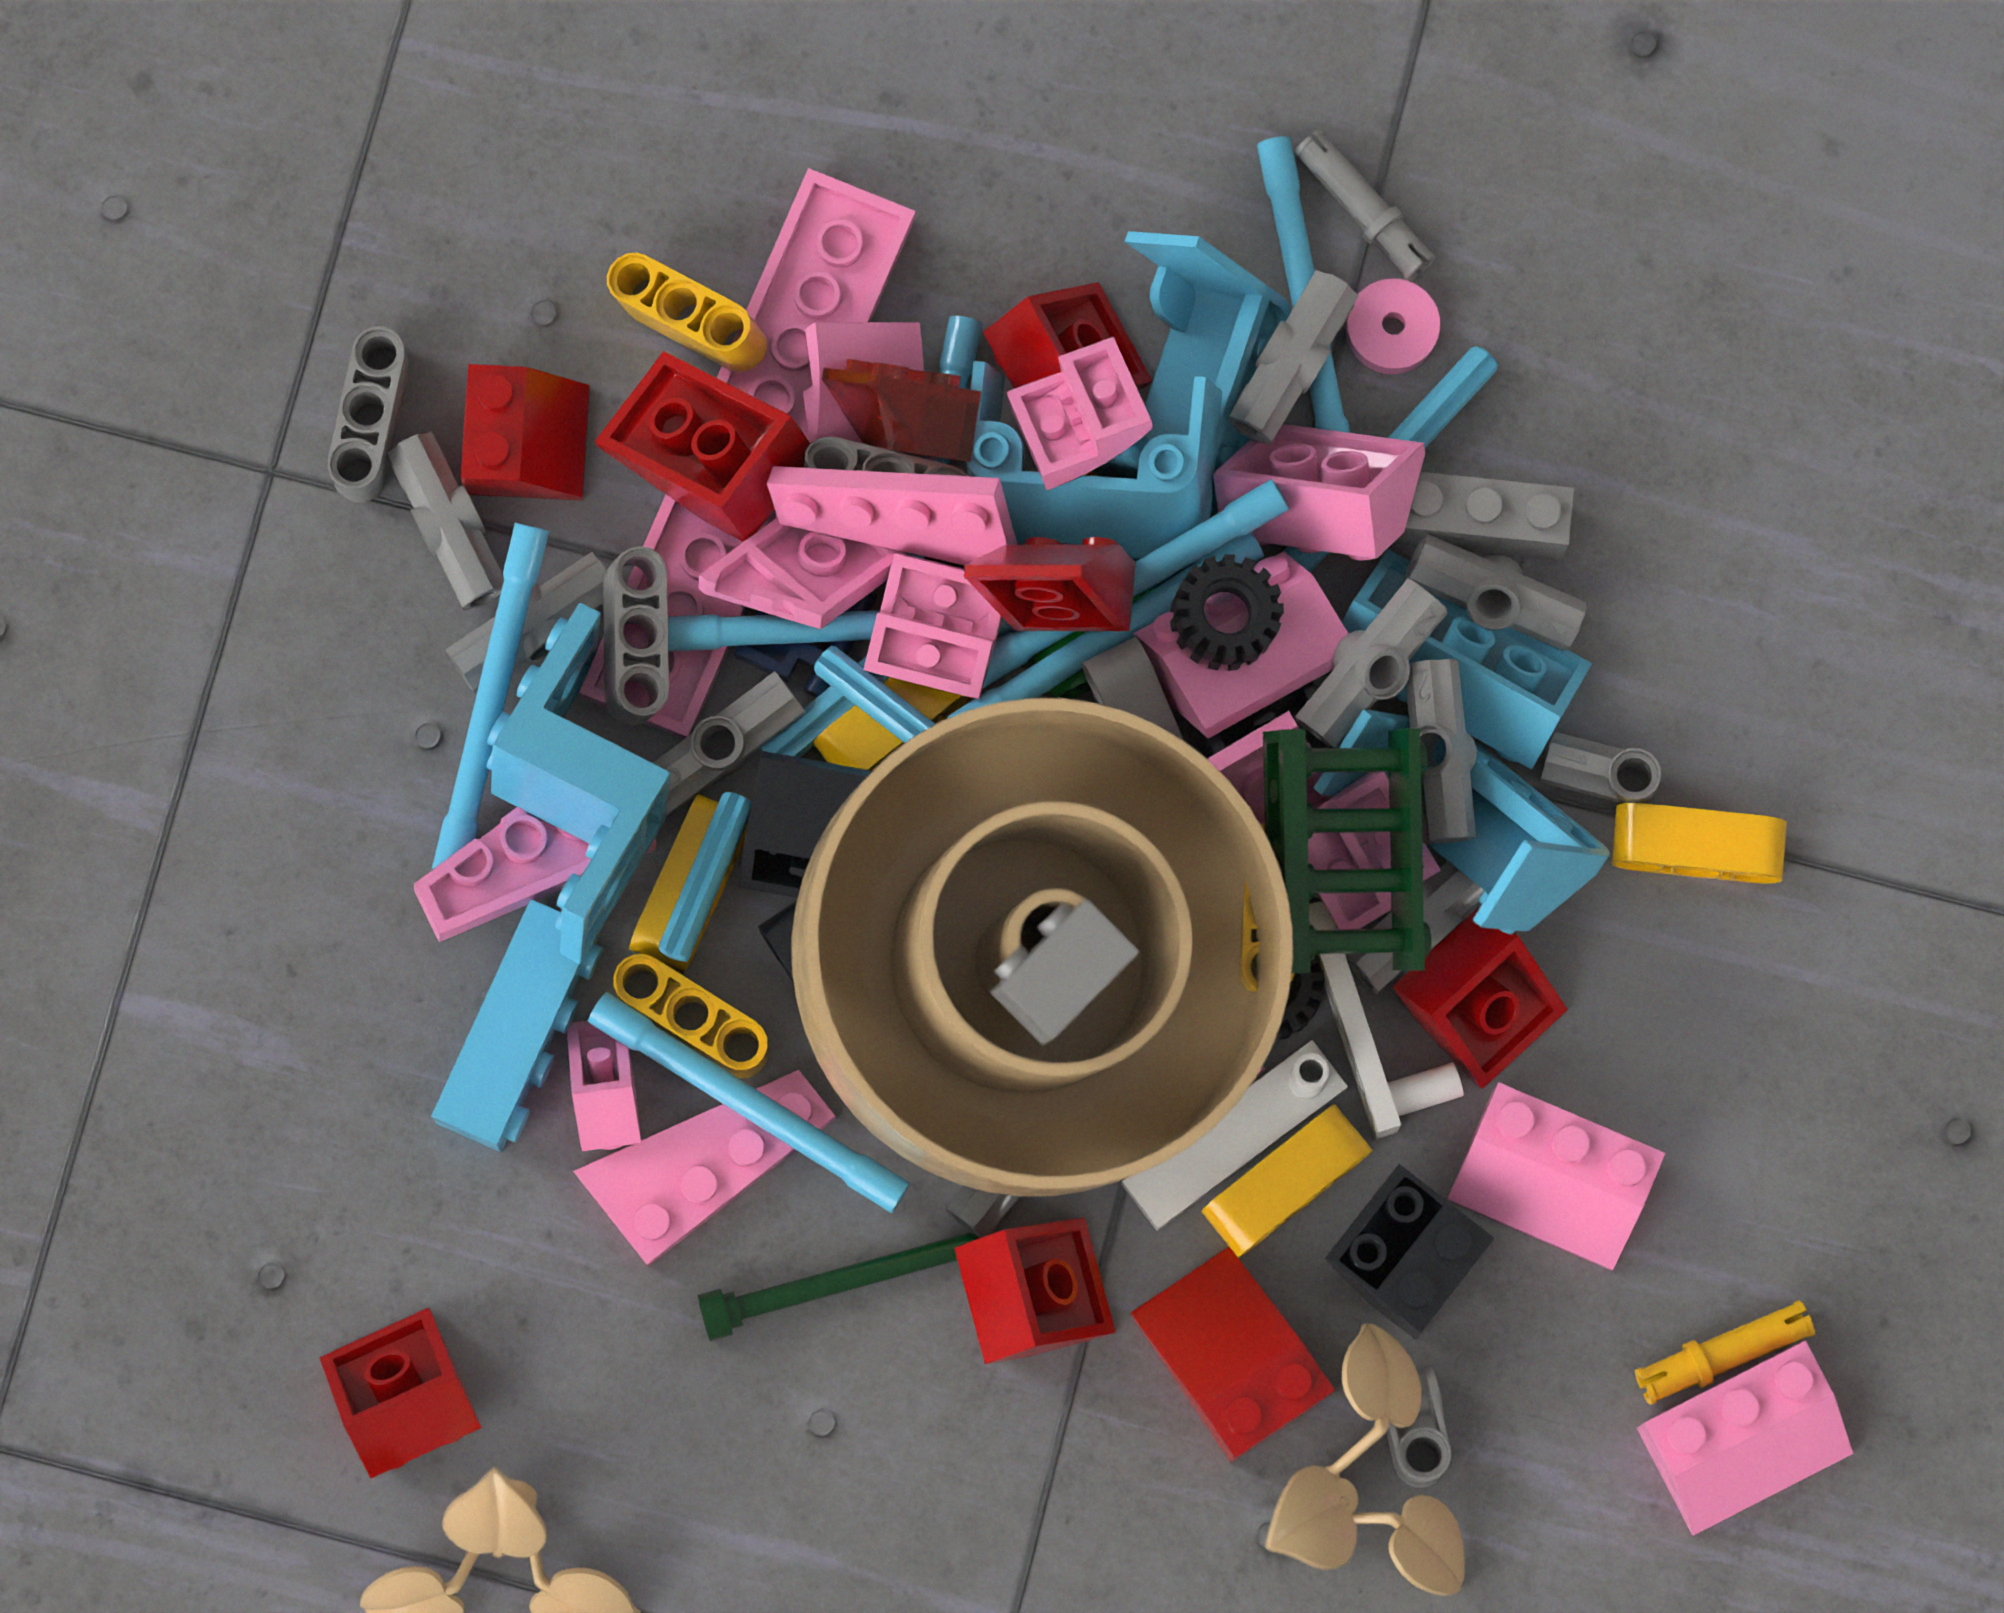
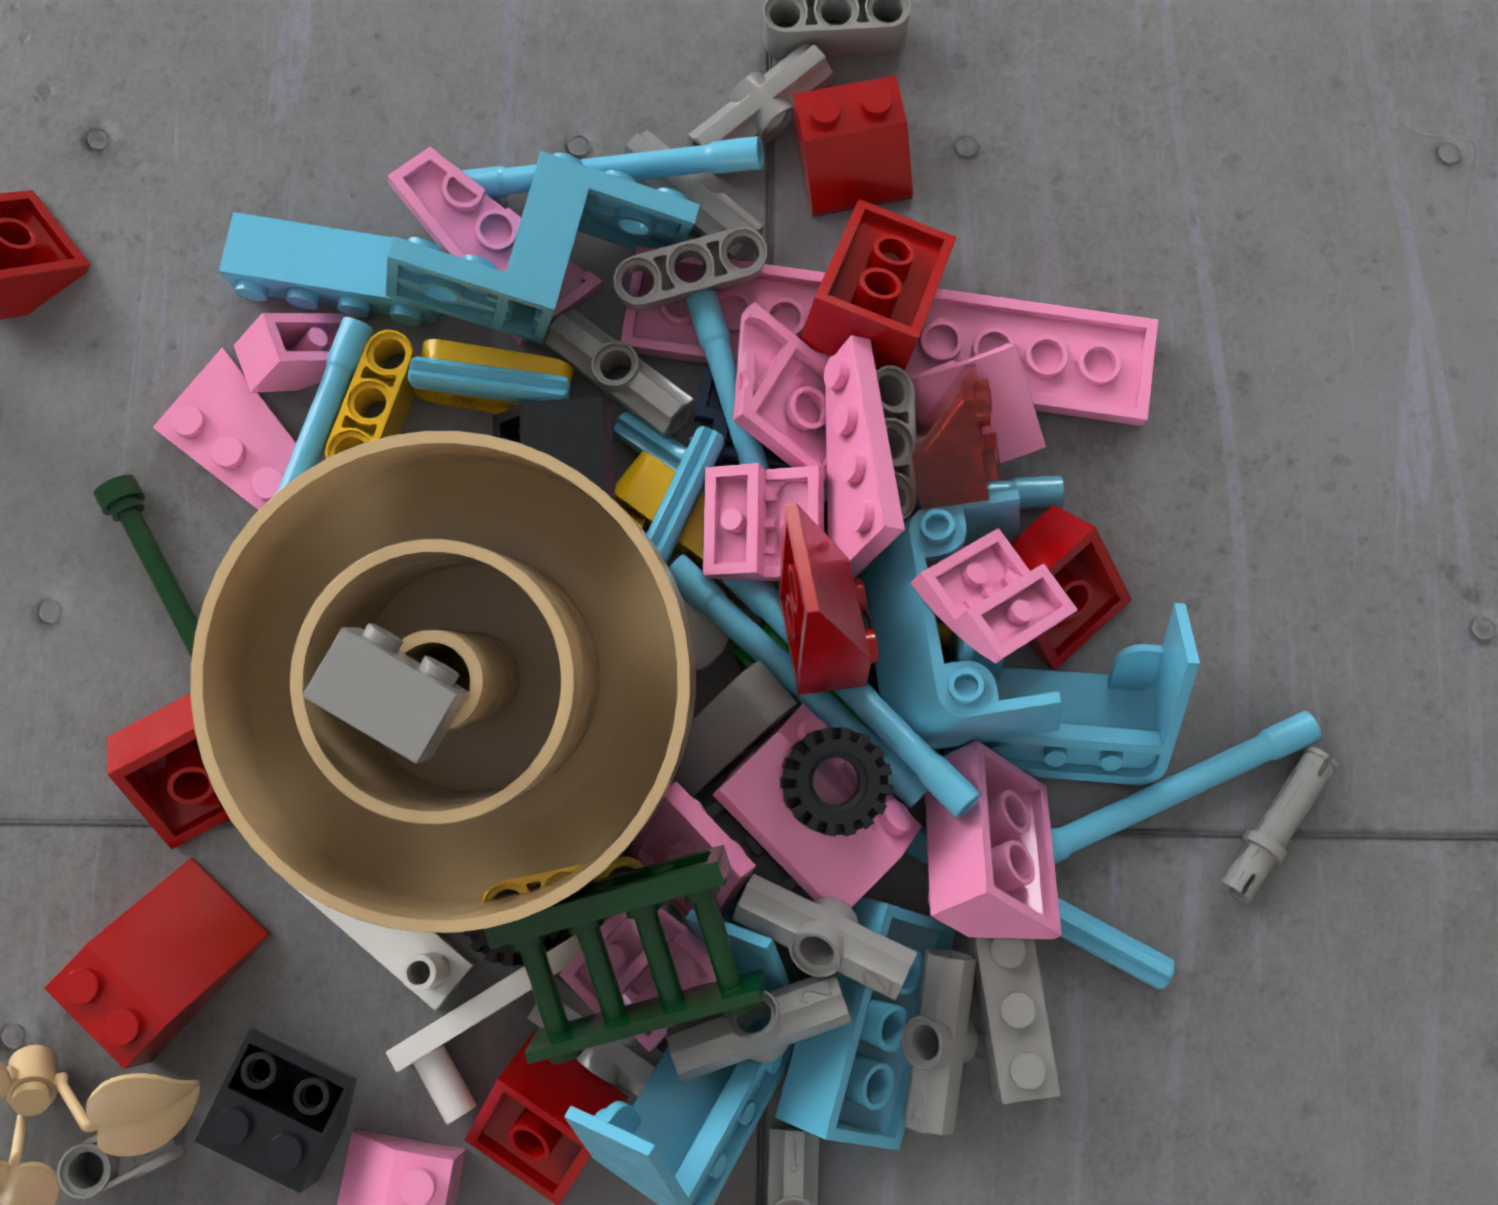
camera: 80 degrees right, 0 degrees up
yellow beam [607,252,767,372] -> none
yellow beam [1201,1104,1373,1258] -> none
light grey piece [1227,270,1359,446] -> none
bright pink piece [1346,278,1440,374] -> none

